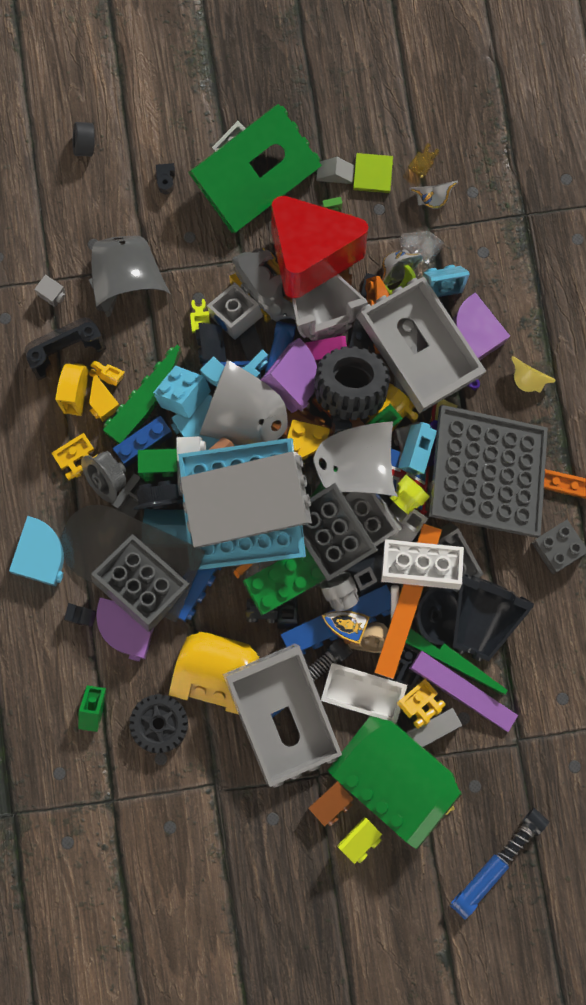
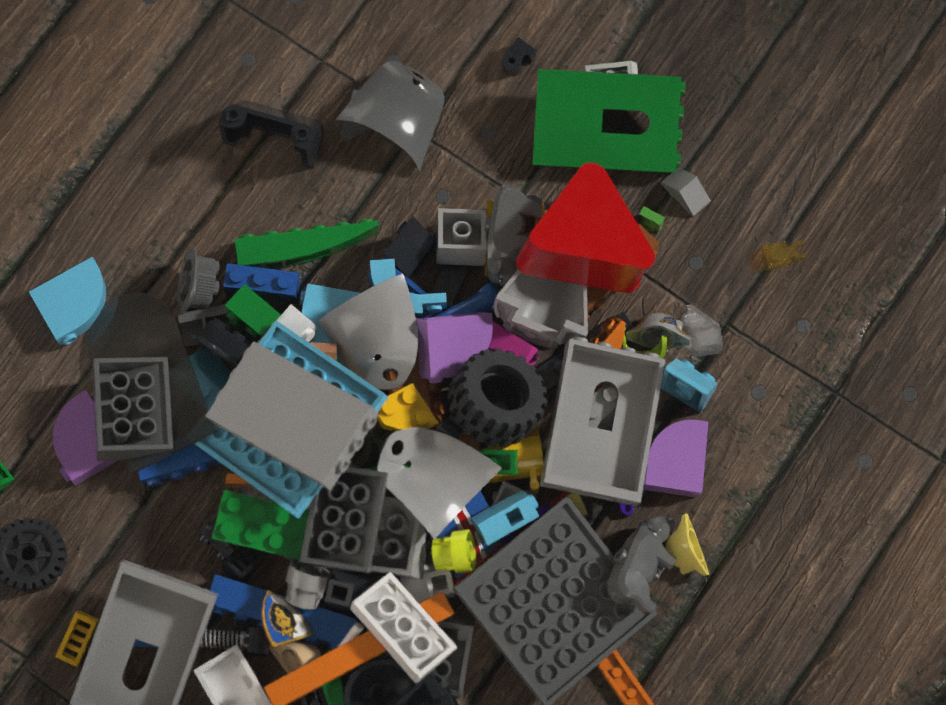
camera: 45 degrees right, 5 degrees down
light grey brick [34,274,66,307] -> none
yellow plate [52,433,98,481] -> none
yellow brick [55,363,89,416] -> none
black leg [64,603,97,627] -> none
yellow plate [88,361,125,386] -> none
yellow slope [89,375,120,422] -> none
medium azure brick [153,365,211,418] -> none
yellow piece [169,632,260,715] -> none
neon yellow plate [190,299,210,333] -> none
lime tile [353,153,393,193] -> none
light grey hat [409,180,458,209] -> none
none -> yellow slope [55,610,100,667]
none -> dark grey animal [607,516,676,613]

